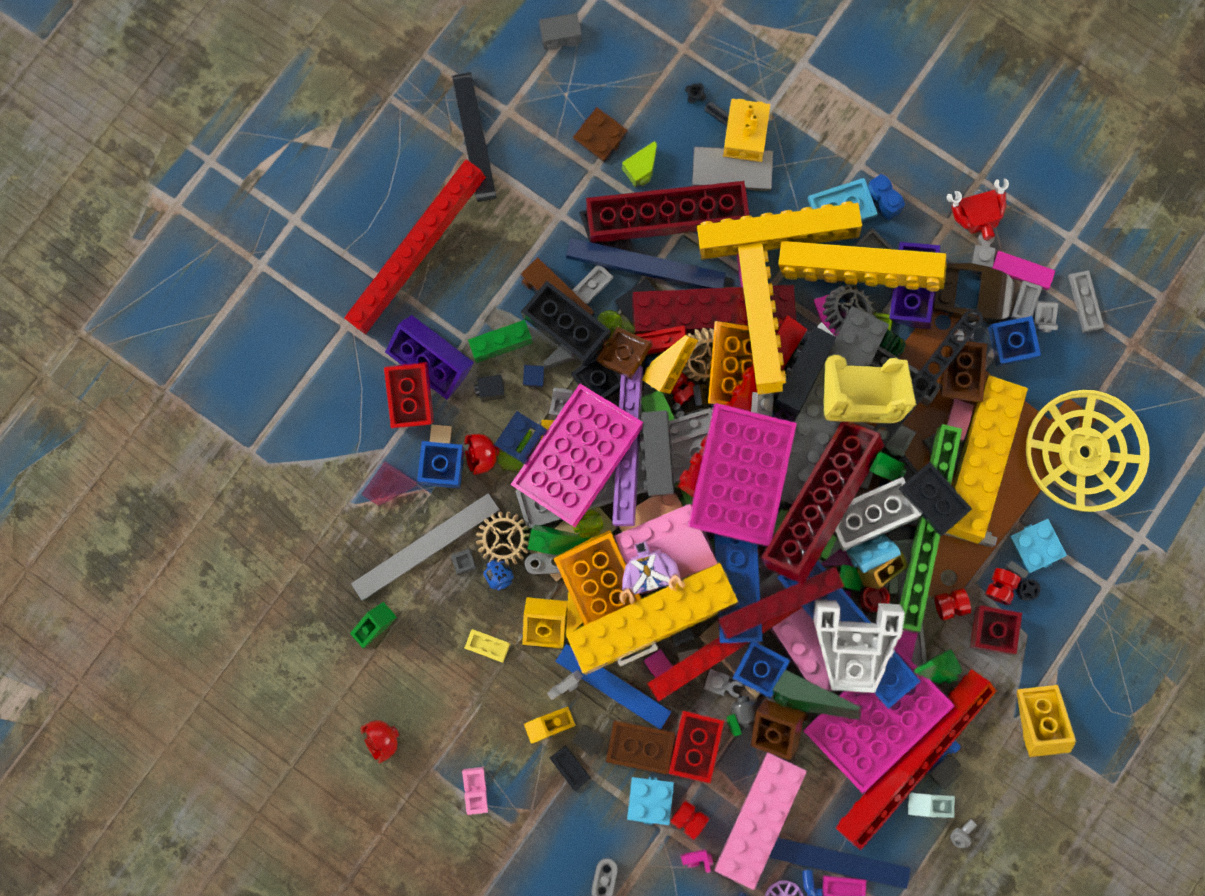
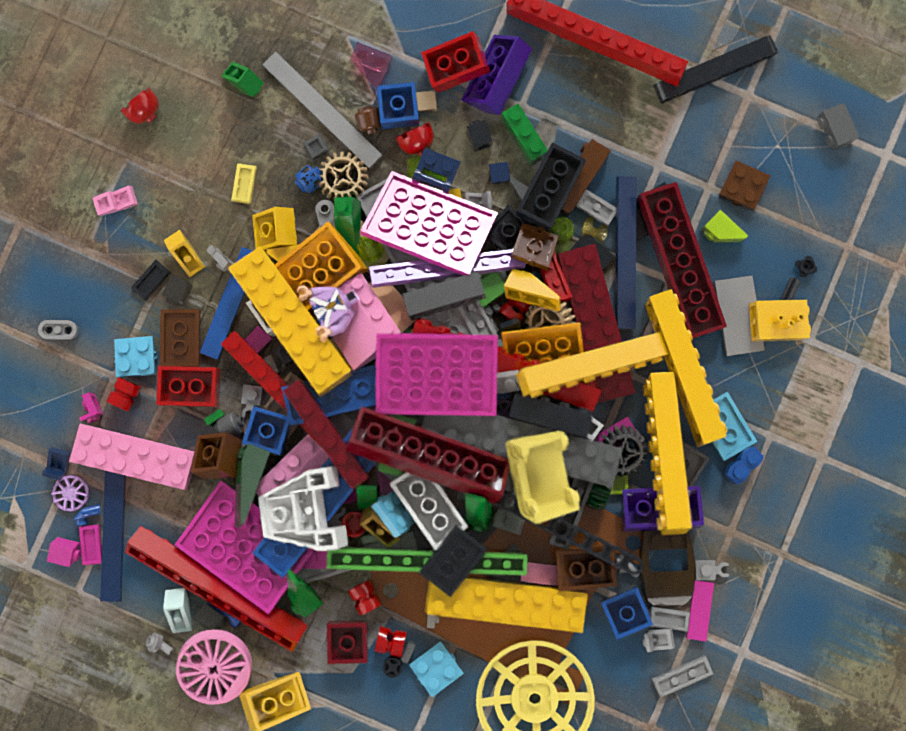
camera: 70 degrees right, 5 degrees up
red torso [947,179,1009,240] -> none
none -> bright pink piece [176,630,252,704]
none -> reddish brown head [355,105,381,135]
none -> clear yellow piece [581,217,608,242]

